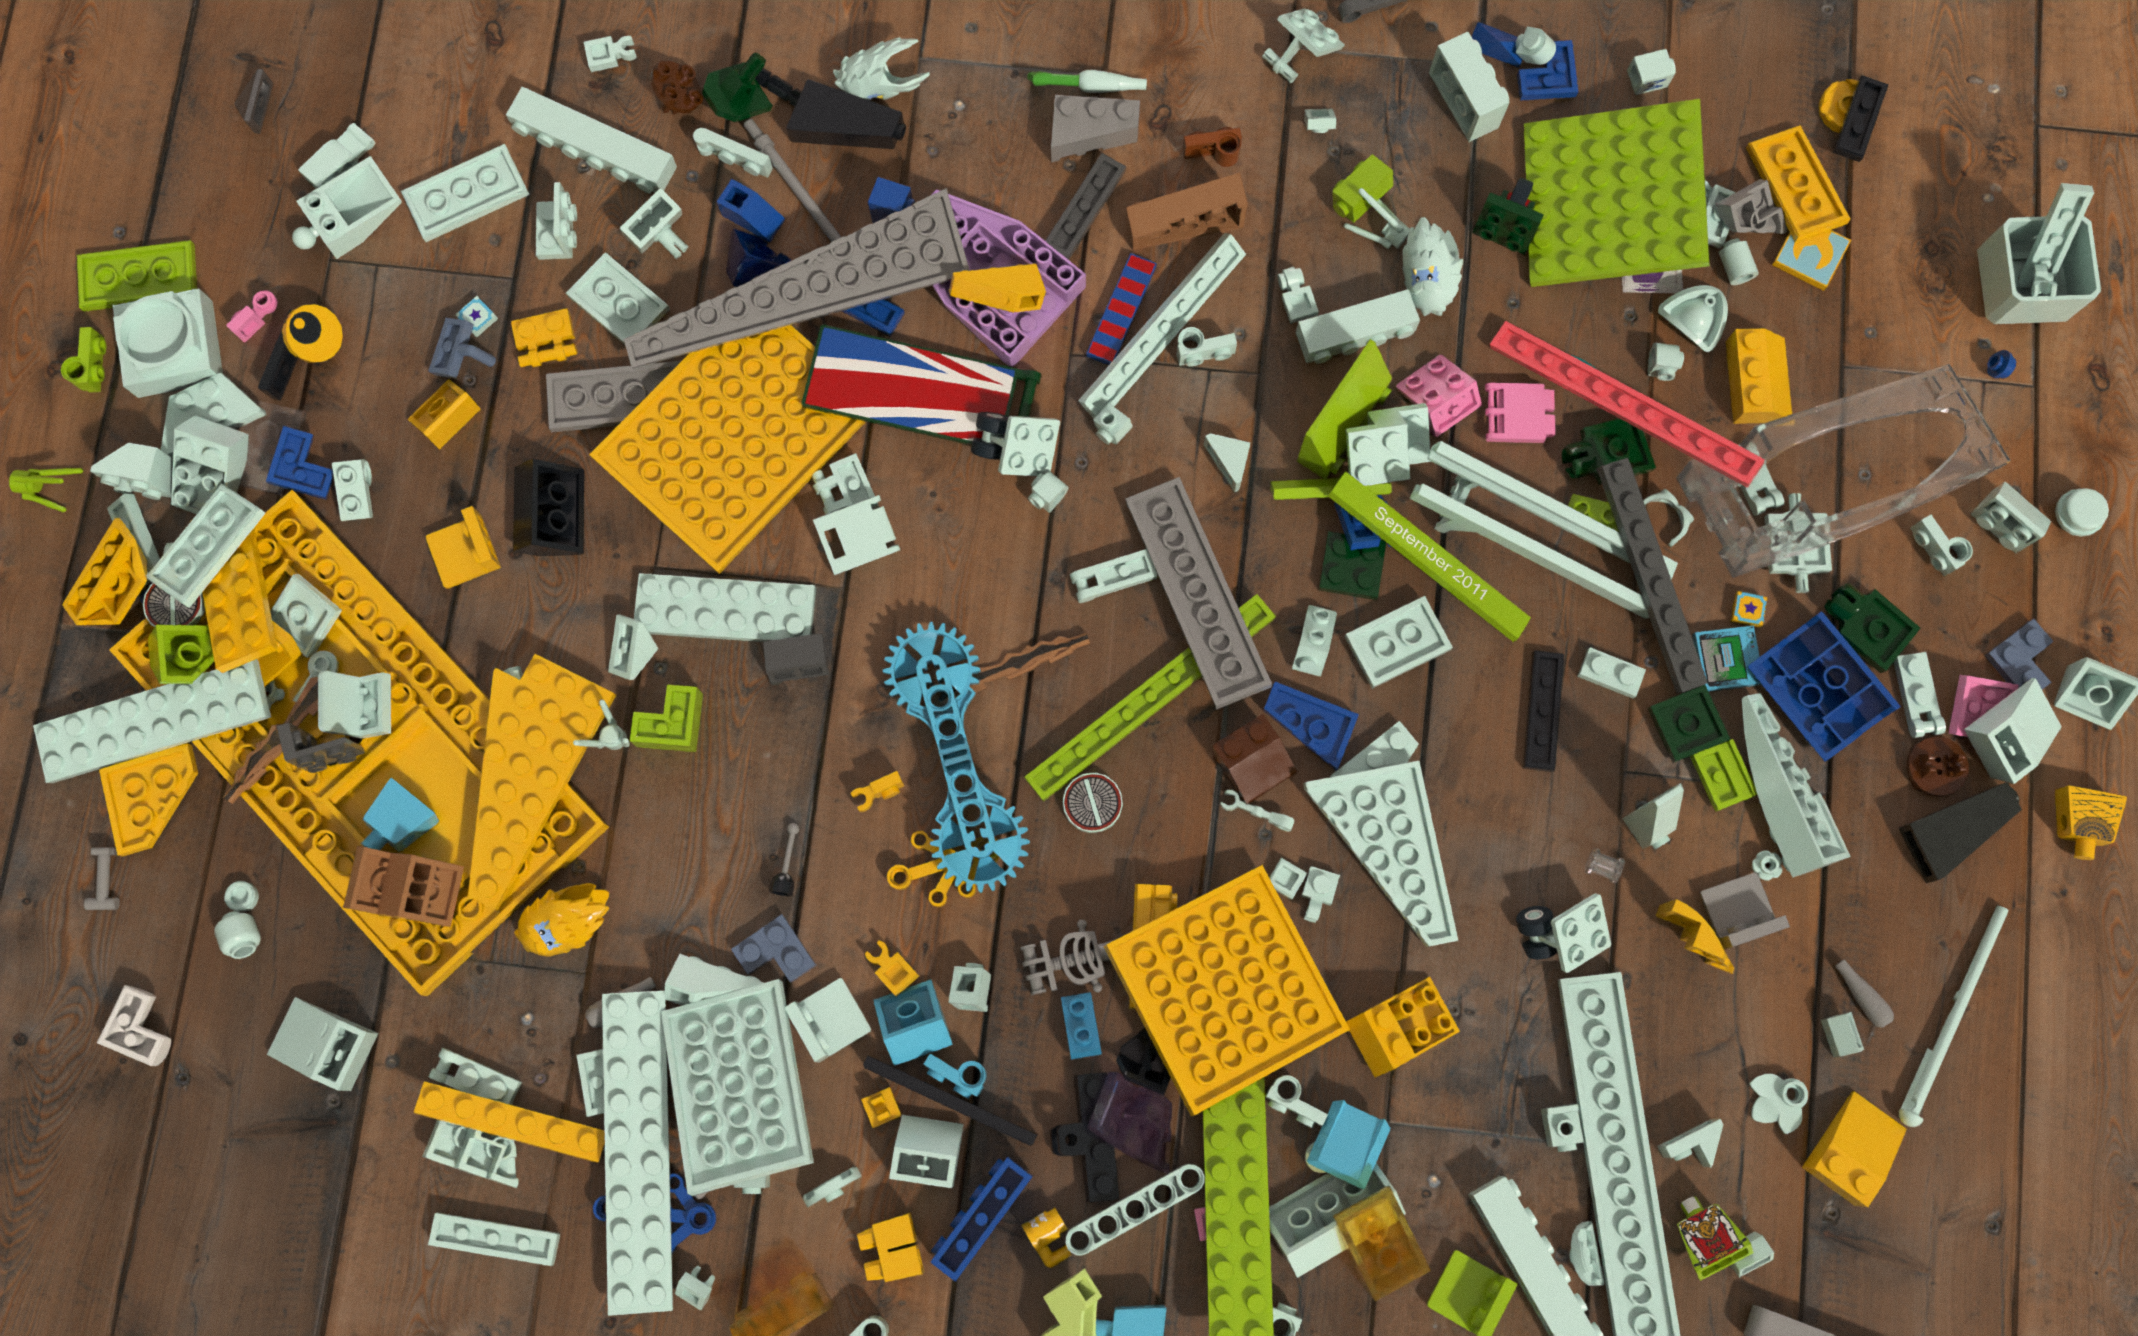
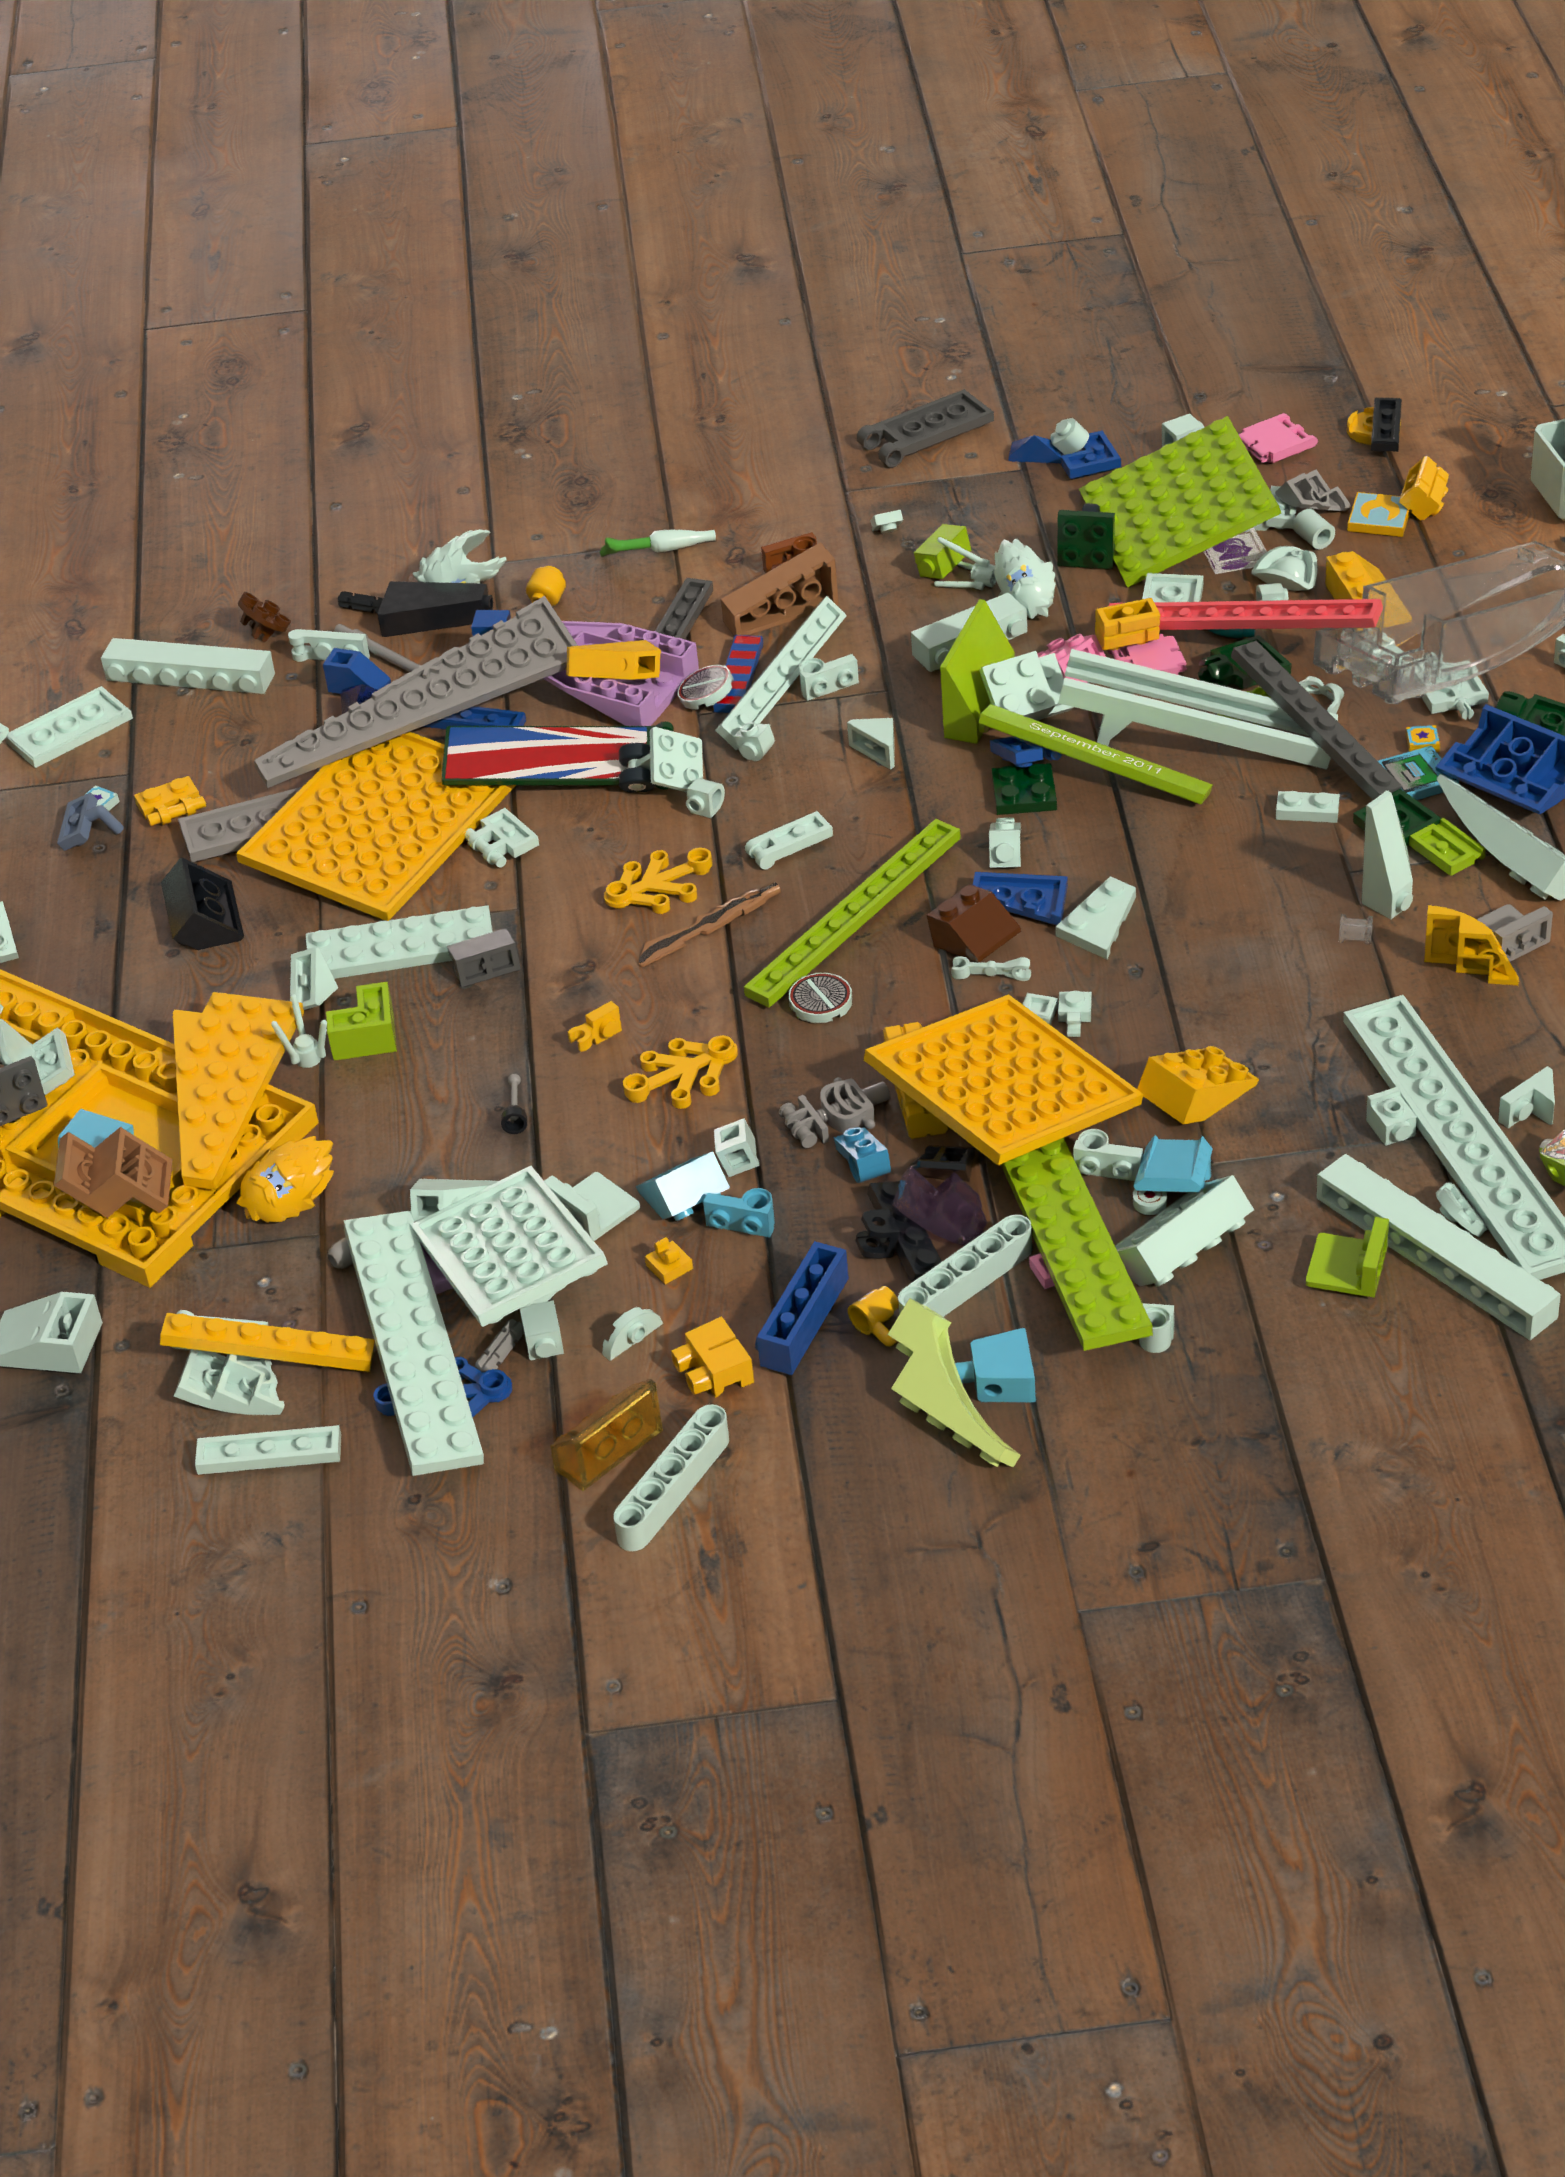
camera: 10 degrees left, 35 degrees down
yellow slope [407,379,481,450] -> none
yellow bracket [426,506,501,589] -> none
light aqua bracket [536,182,577,260] -> none
light aqua plate [566,252,670,345] -> none
light aqua plate [576,1049,604,1117] -> none
light aqua plate [584,36,637,72] -> none
light aqua brick [620,188,689,259] -> none
light aqua tile [675,1266,715,1310] -> none
dark green piece [702,52,773,122] -> none
sand blue plate [731,914,817,983] -> none
light aqua container [813,495,900,575] -> none
black tile [863,1055,1038,1146] -> none
yellow plate [865,940,919,997] -> none
medium azure beam [883,622,1030,893] -> none
light aqua slope [889,1115,964,1188] -> none
light grey wedge [1051,95,1140,162] -> none
light grey plate [1125,477,1272,710] -> none
light aqua plate [1262,8,1345,83] -> none
lime tile [1270,478,1392,500] -> none
light aqua plate [1277,267,1319,324] -> none
light aqua wing [1303,761,1458,947] -> none
clear yellow slope [1333,1185,1431,1301] -> none
light aqua plate [1344,596,1453,689] -> none
light aqua brick [1429,32,1510,142] -> none
light aqua plate [1516,893,1611,973] -> none
black tile [1523,650,1564,772] -> none
yellow tile [1746,125,1850,242] -> none
light aqua plate [1752,850,1782,881] -> none
none -> yellow head [526,566,566,606]
none -> yellow plant [604,848,712,914]
none -> tile [678,665,734,710]
none -> yellow brick [1095,598,1160,650]
none -> light aqua plate [1142,573,1204,602]
none -> bright pink plate [1239,413,1318,463]
none -> yellow brick [1399,456,1449,521]

